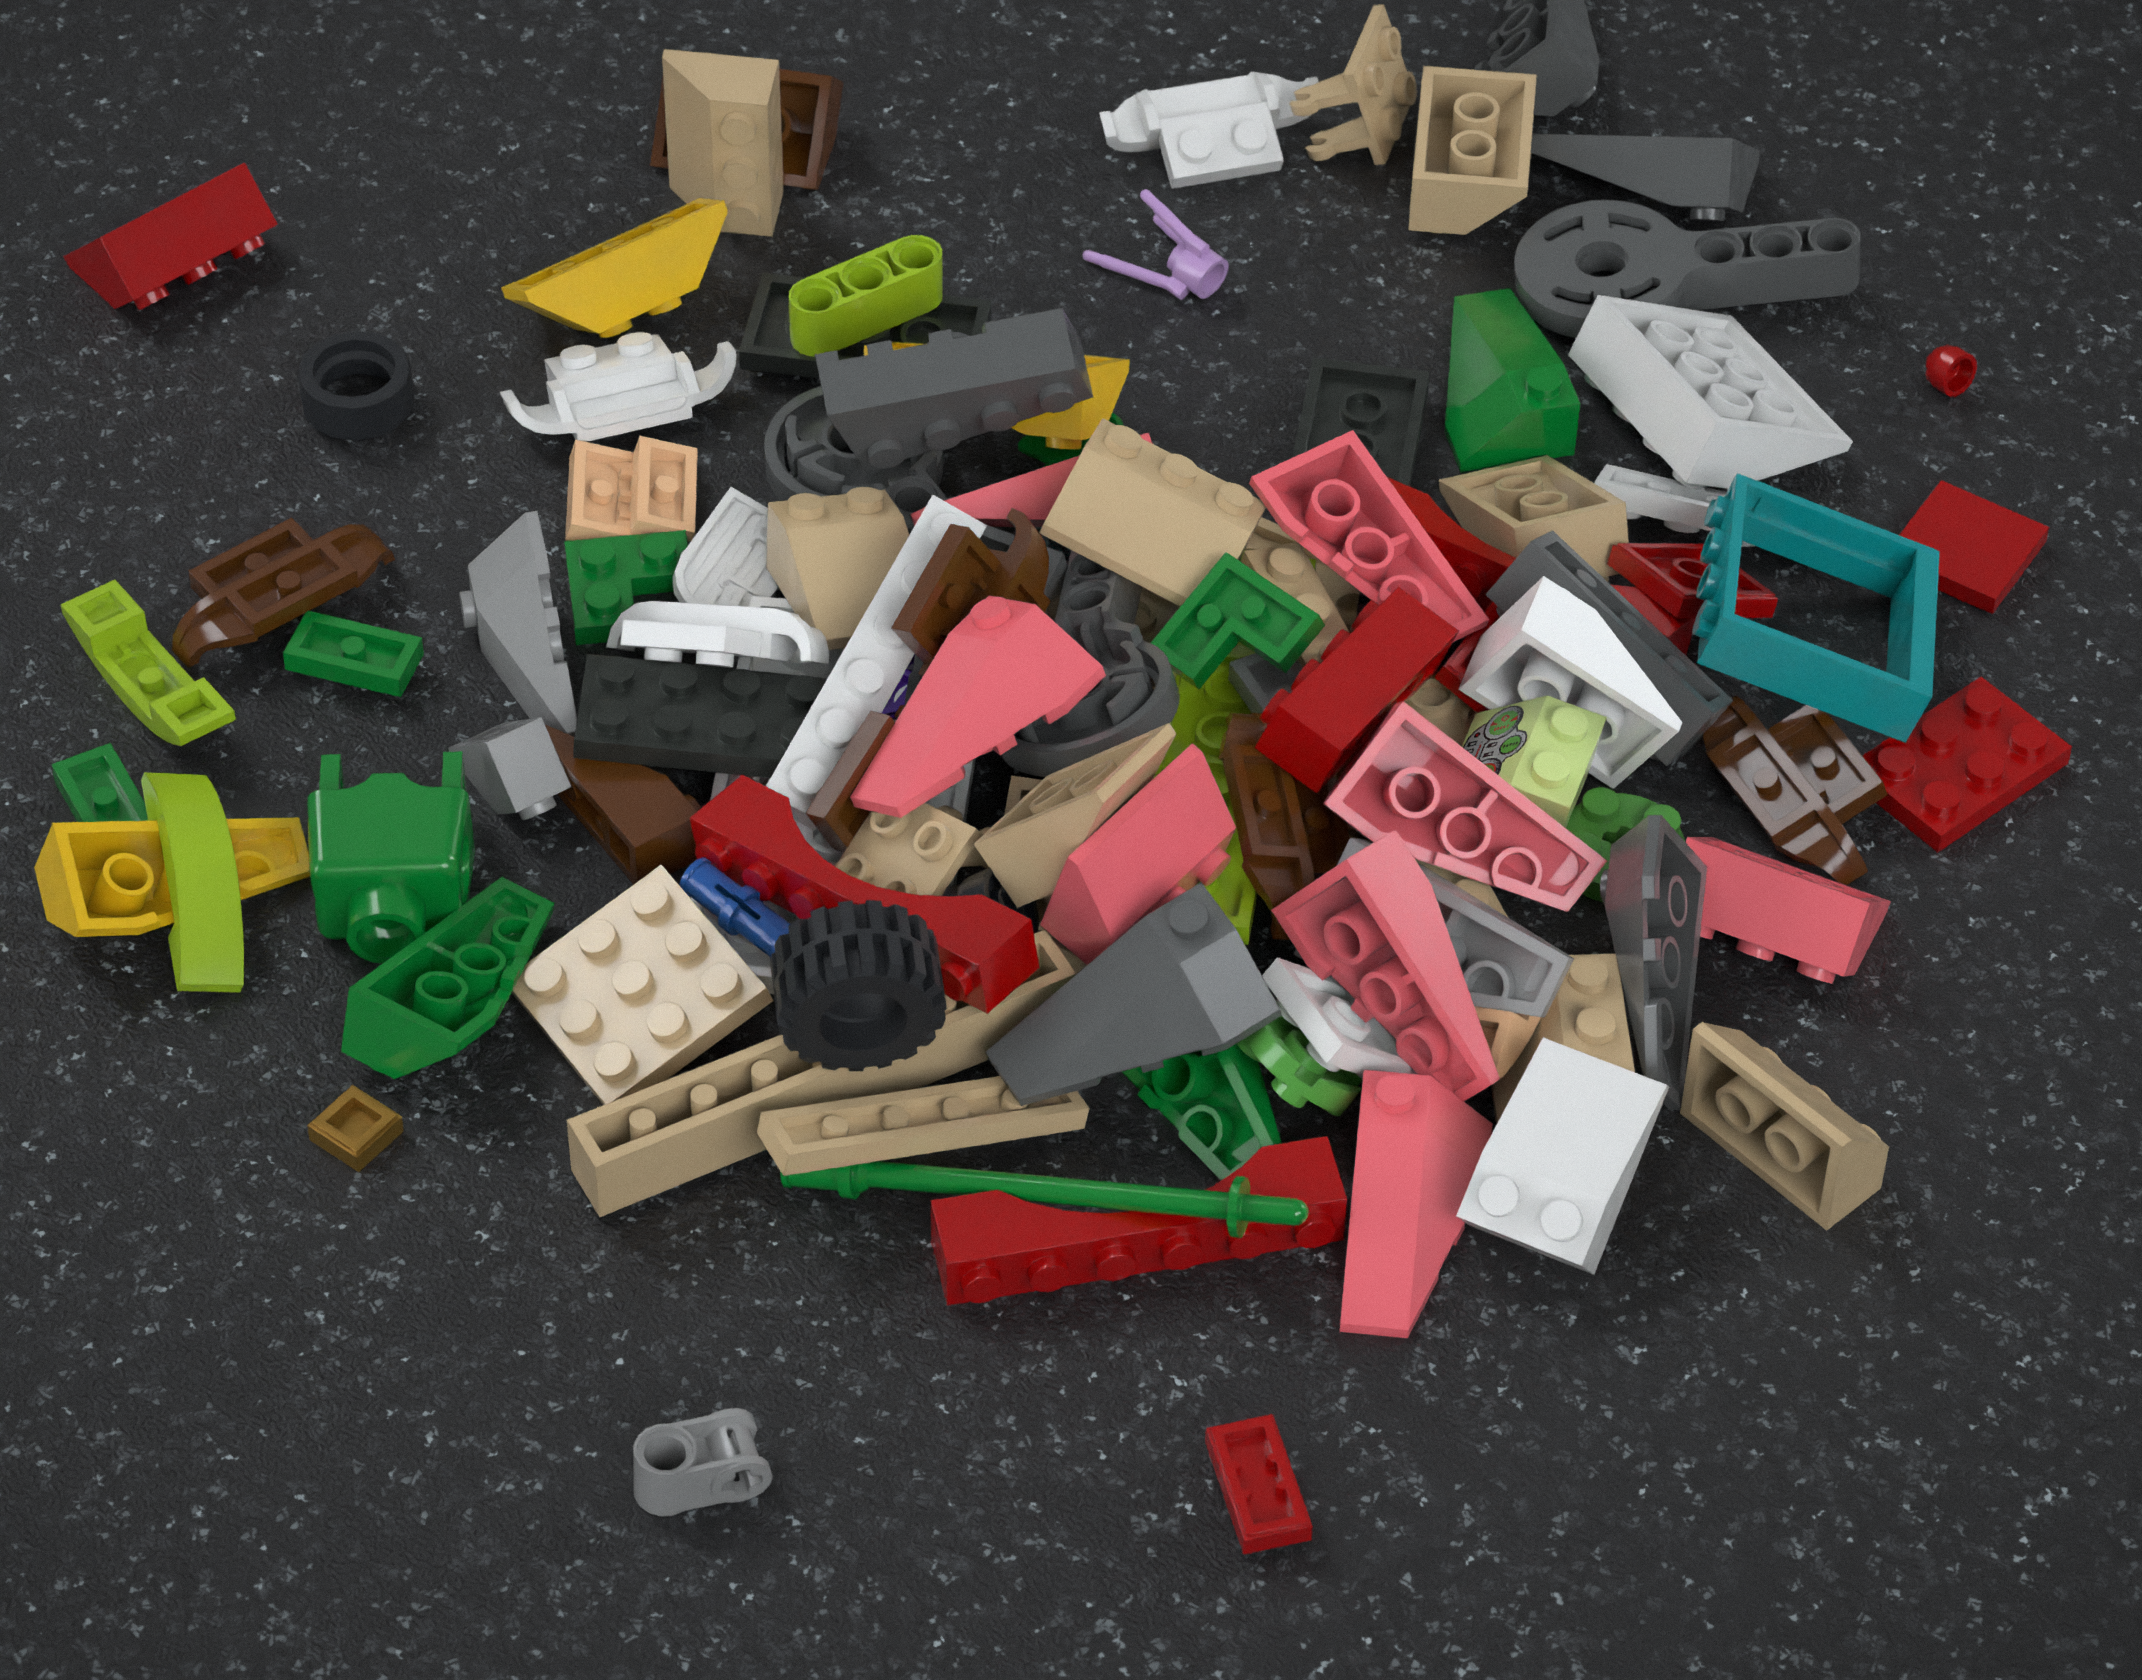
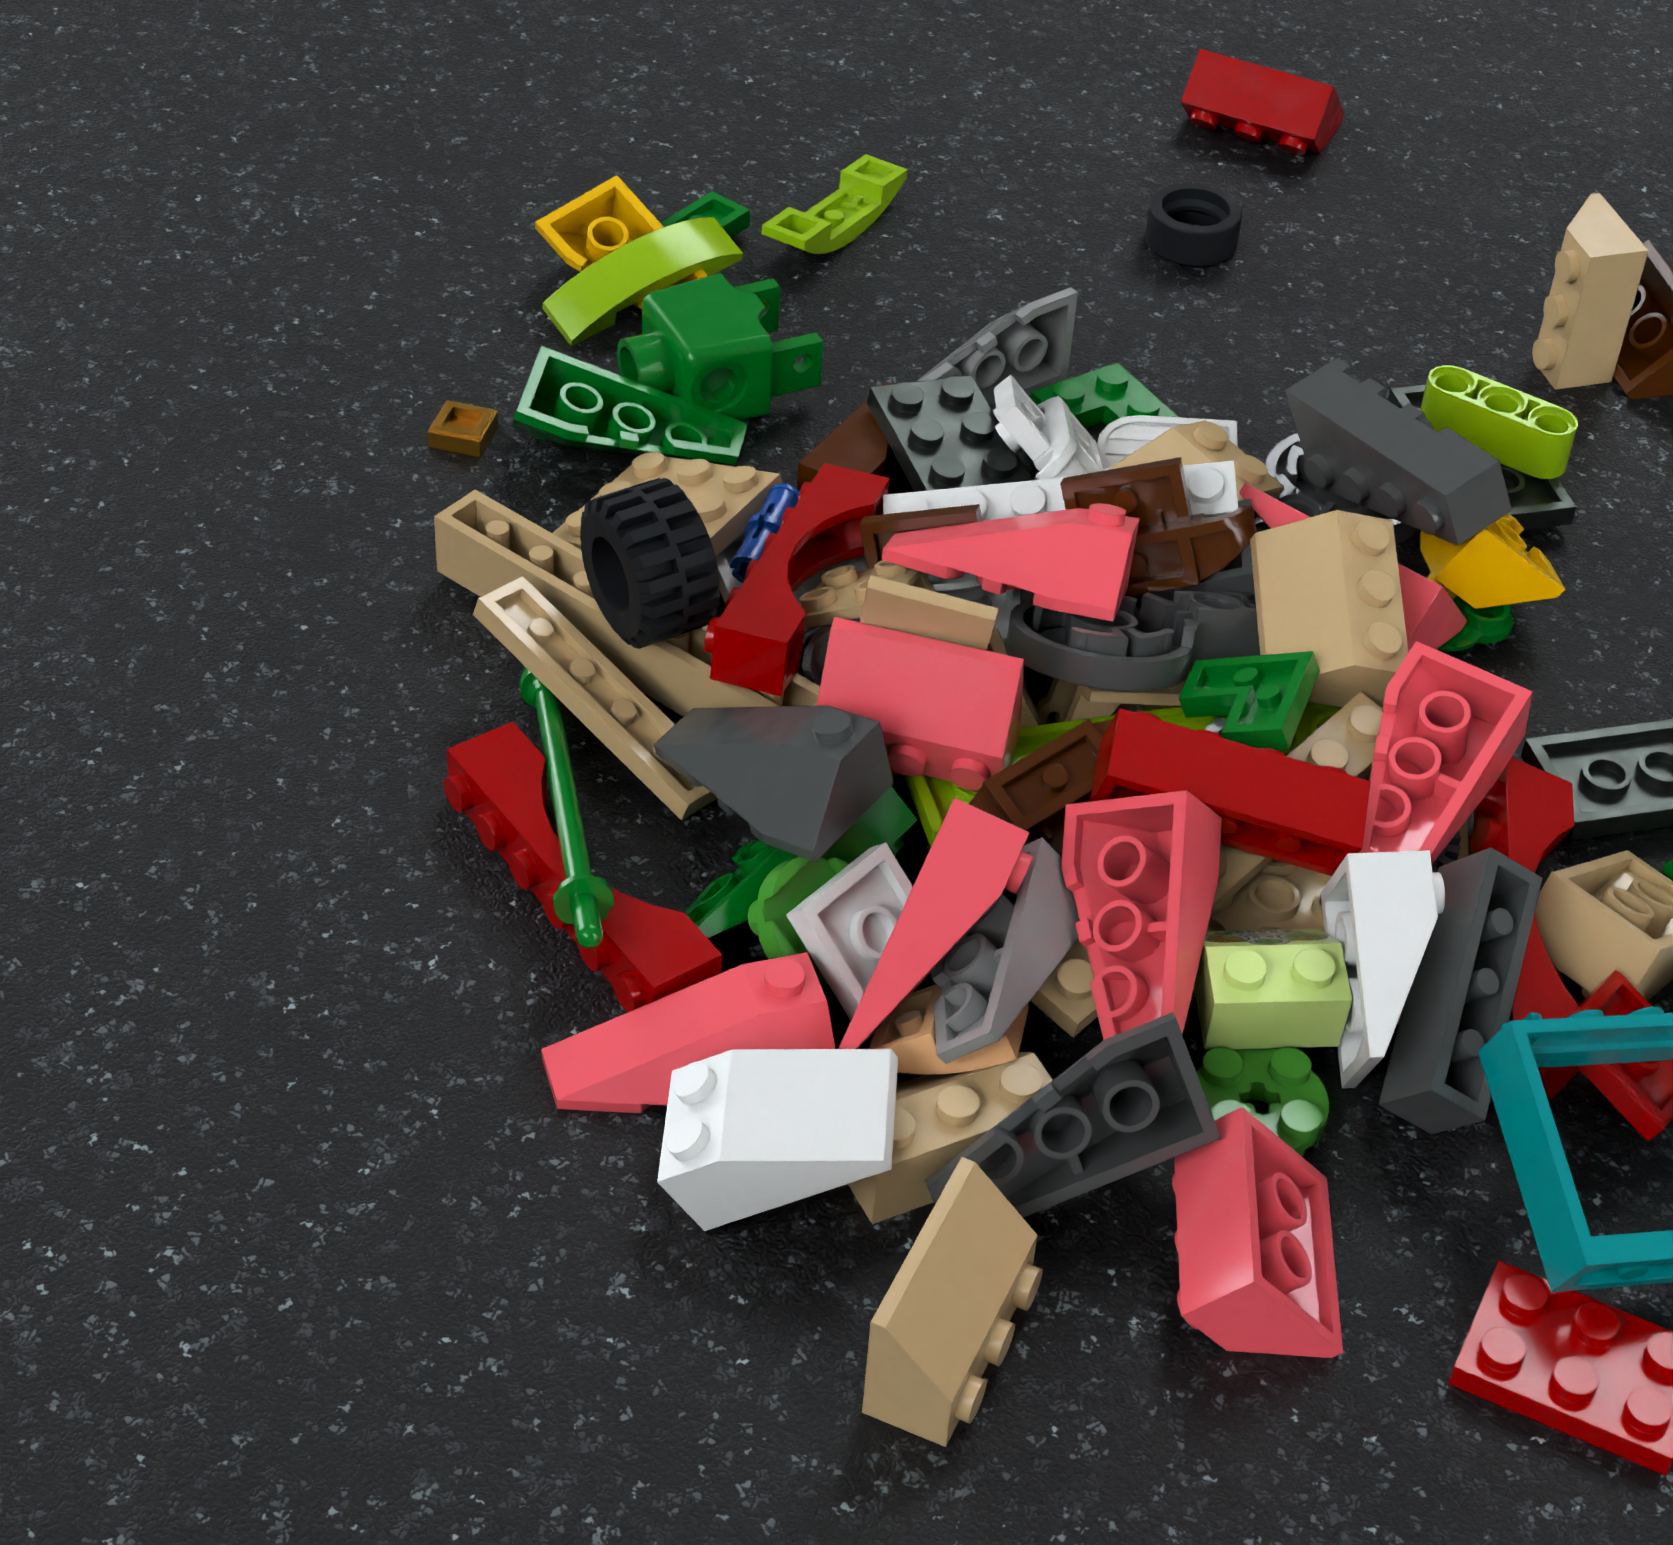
camera: 65 degrees right, 5 degrees down
reddish brown plate [172,517,395,668] -> none
green plate [283,611,424,697] -> none
light grey slope [448,717,571,820] -> none
white plate [500,332,736,442] -> none
yellow wedge [501,198,728,338] -> none
light nougat slope [565,436,698,542] -> none
light grey piece [633,1408,773,1516] -> none
red plate [1205,1414,1312,1555] -> none
reddish brown plate [1703,695,1887,885] -> none

